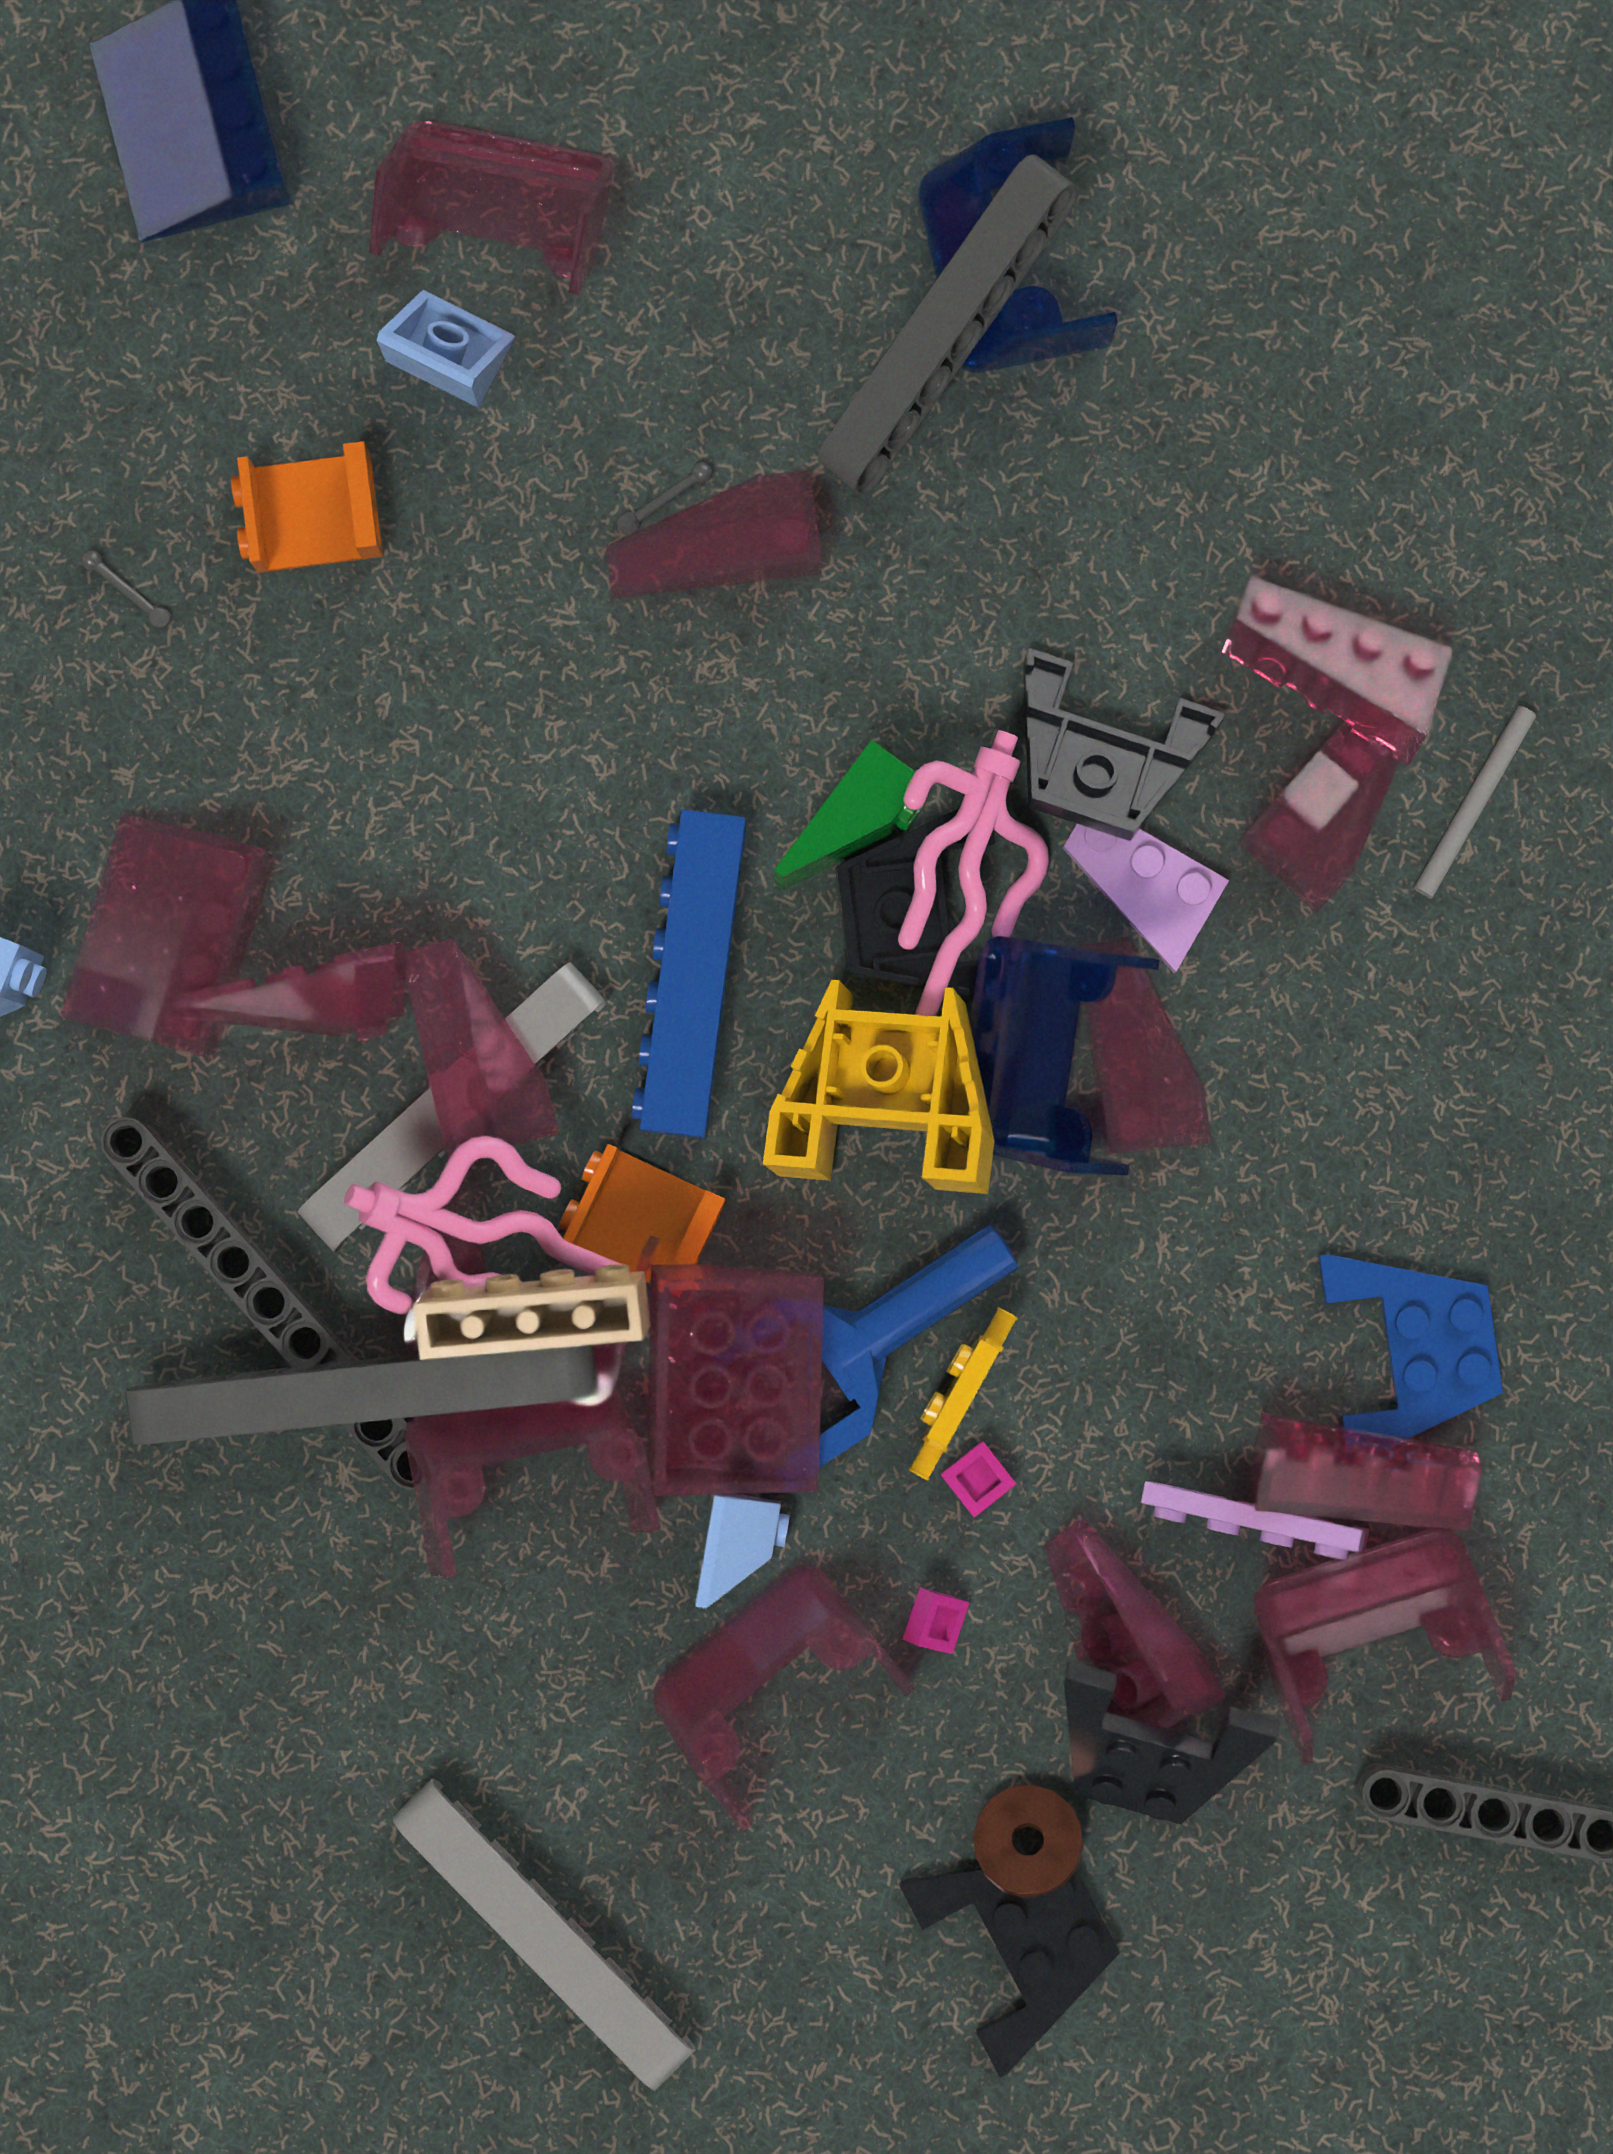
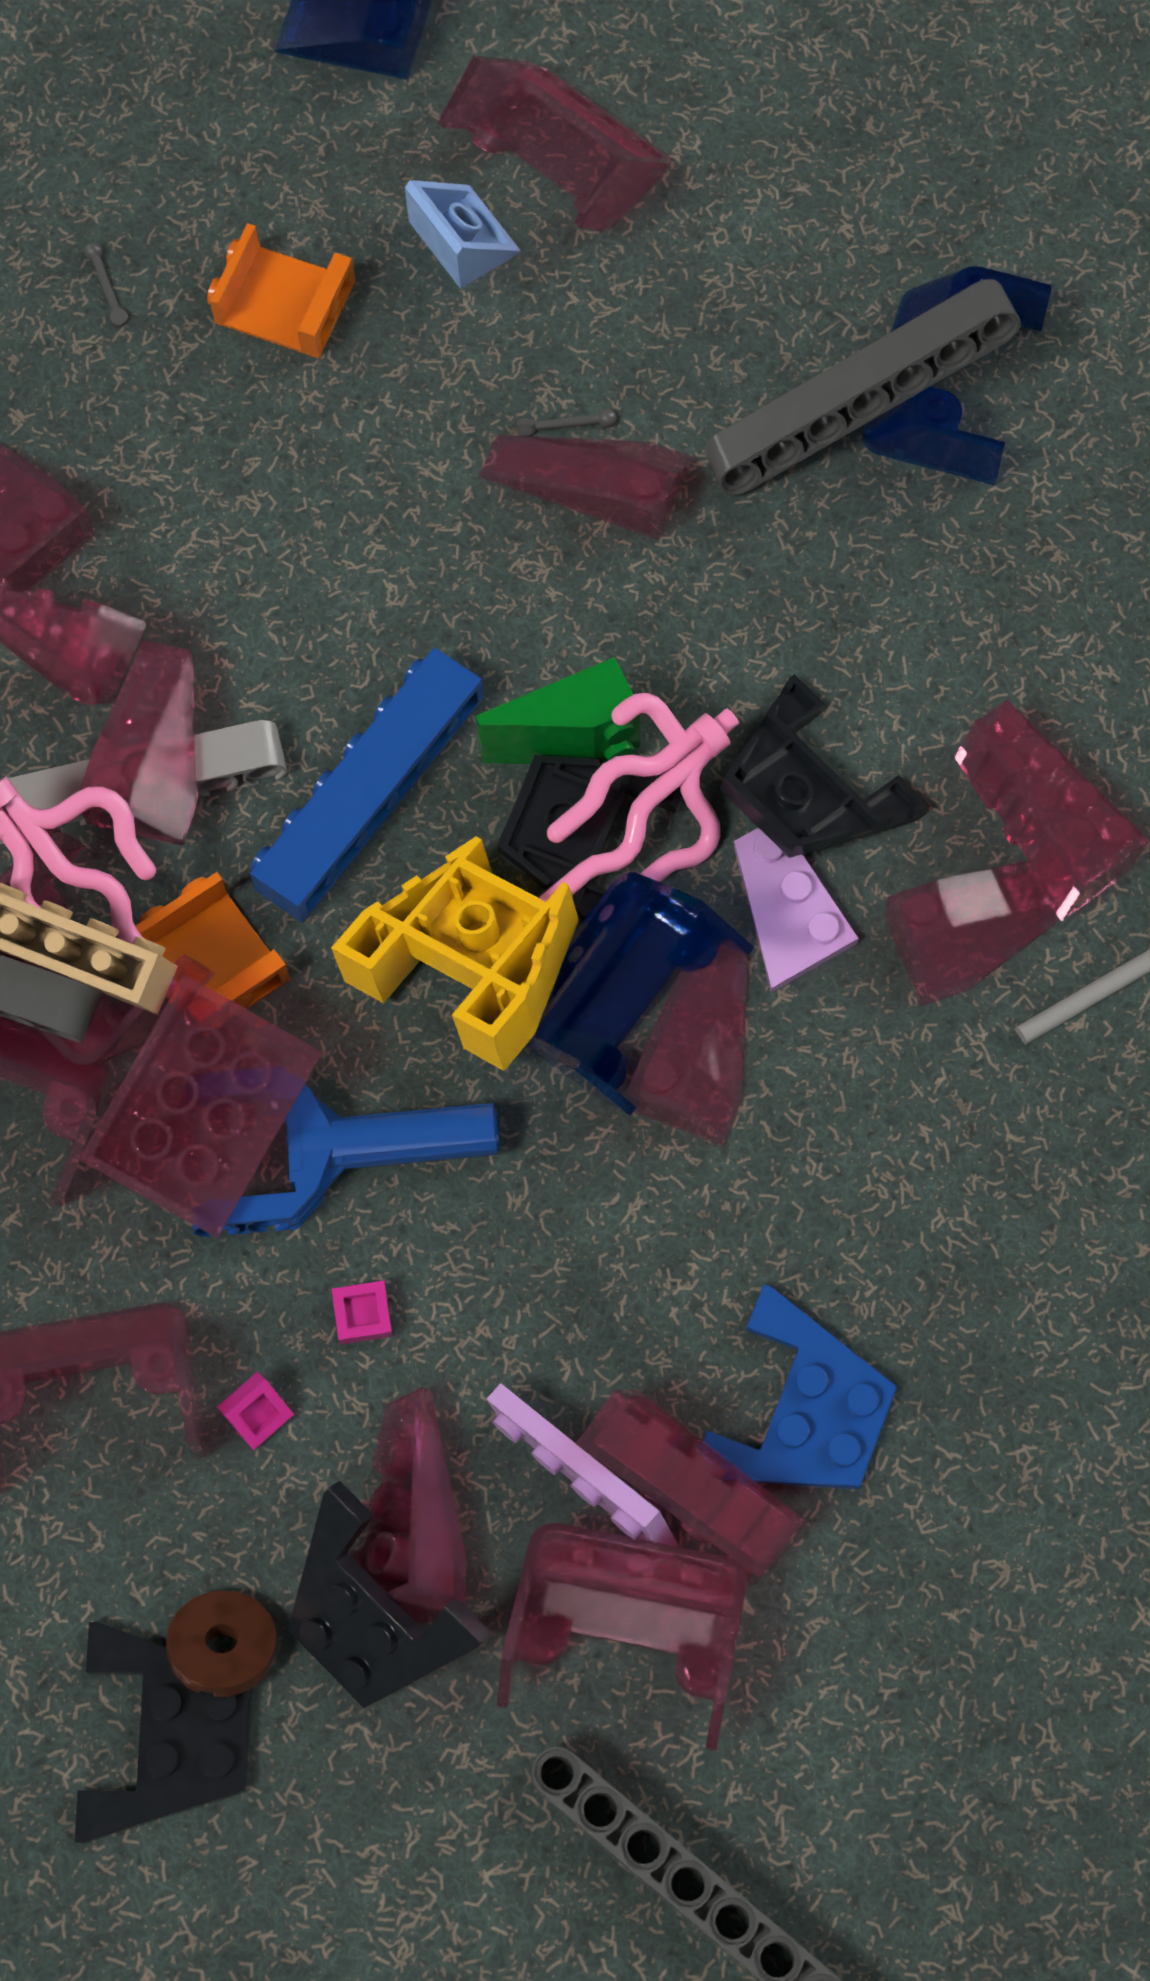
camera: 30 degrees right, 15 degrees down
light blue slope [695,1490,790,1608] -> none
yellow plate [908,1307,1018,1481] -> none

